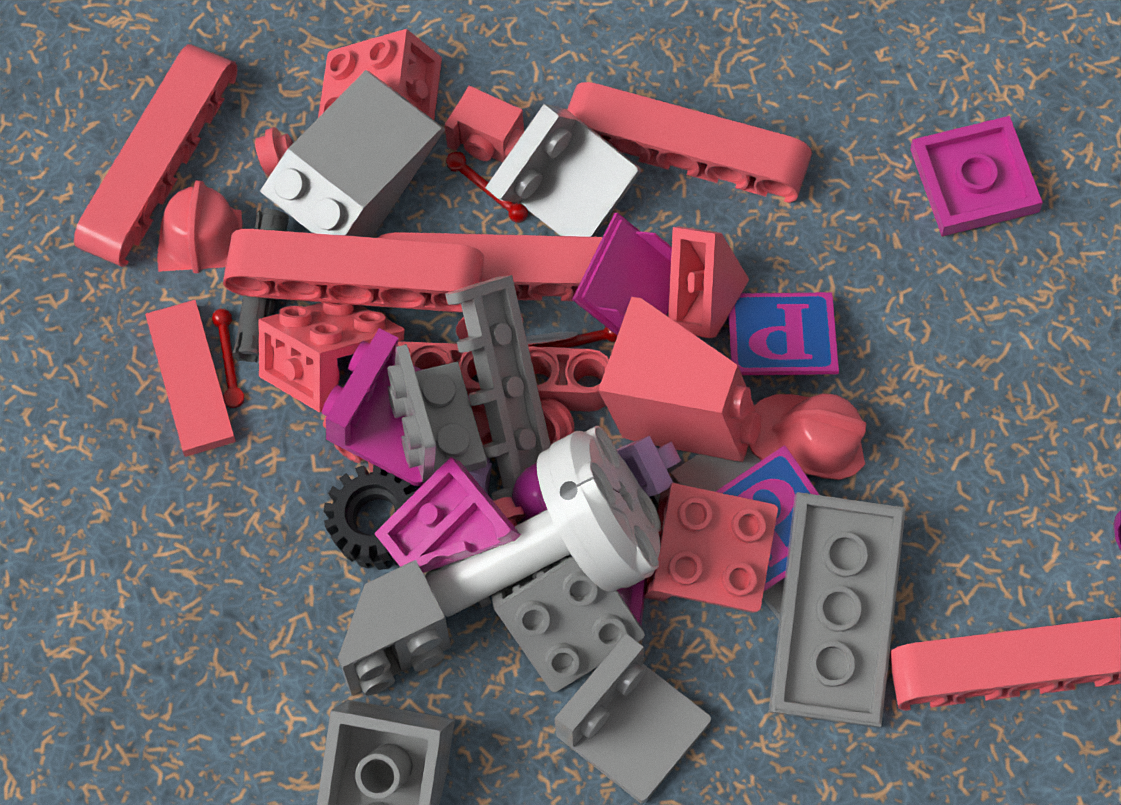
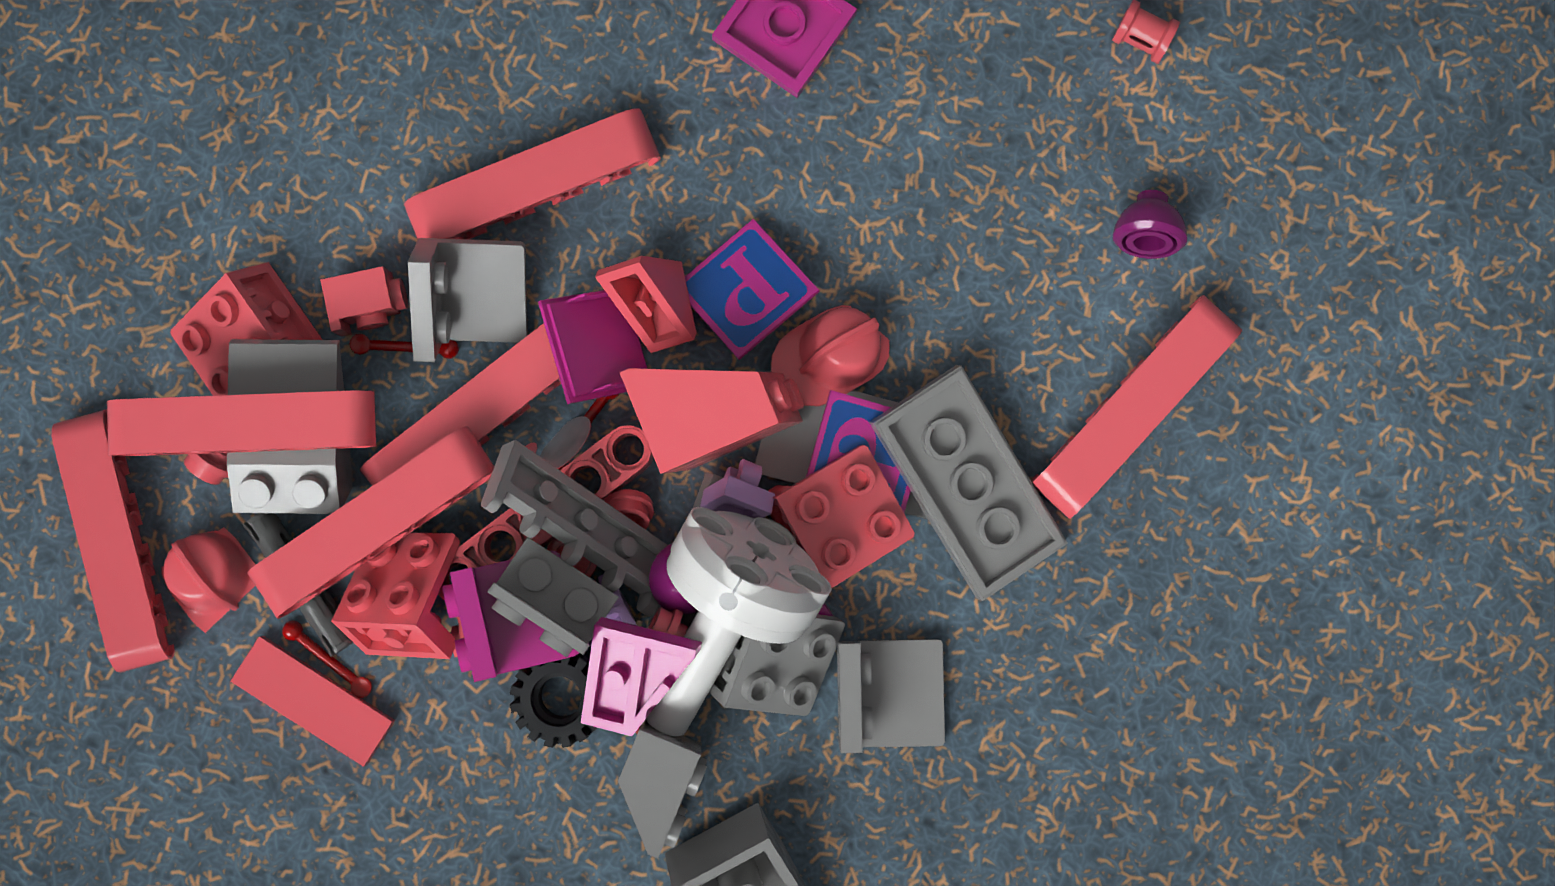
camera: 45 degrees left, 20 degrees up
none -> coral beam [107,390,376,456]

